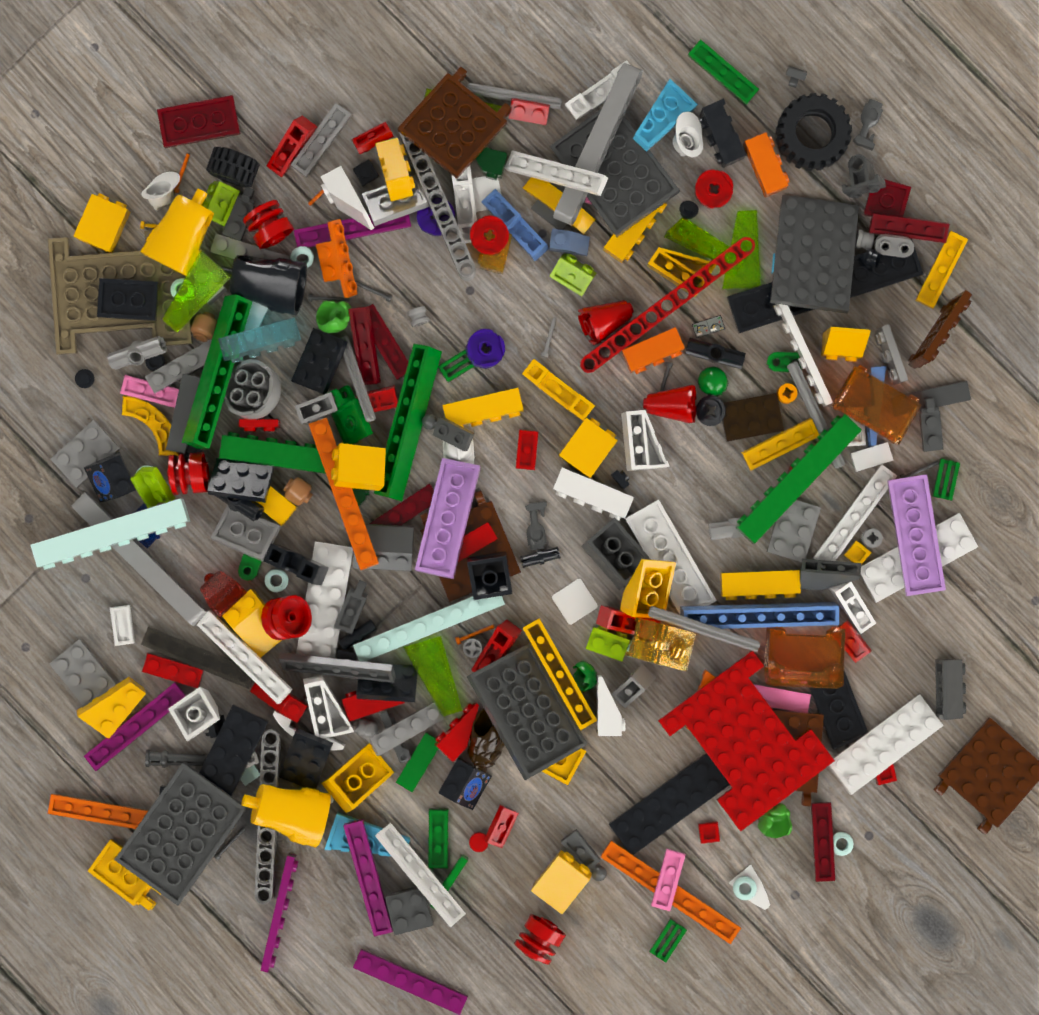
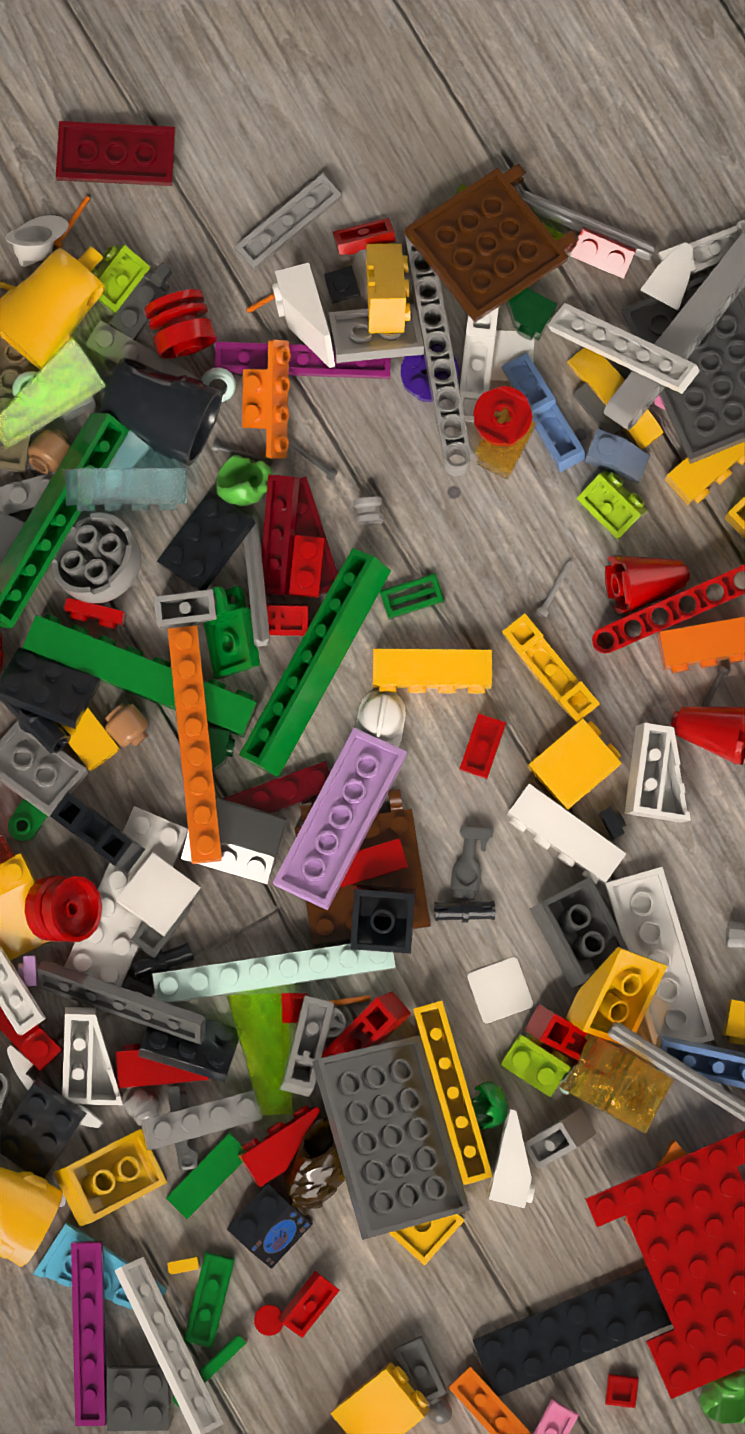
camera: 10 degrees right, 5 degrees down
black tyre [206,147,260,188] -> none
light aqua piece [264,568,289,593] -> none
red slope [266,115,317,177] -> none
yellow brick [331,443,386,491] -> none
dark grey plate [422,414,475,451] -> none
dark purple plate [466,329,505,368] -> none
none -> lavender plate [18,956,38,987]
none -> white tile [116,852,201,936]
none -> yellow tile [167,1255,201,1275]
none -> light grey slope [280,996,334,1097]
none -> red tile [281,993,308,1023]
none -> red plate [289,535,325,598]
none -> white sticker [640,243,693,310]

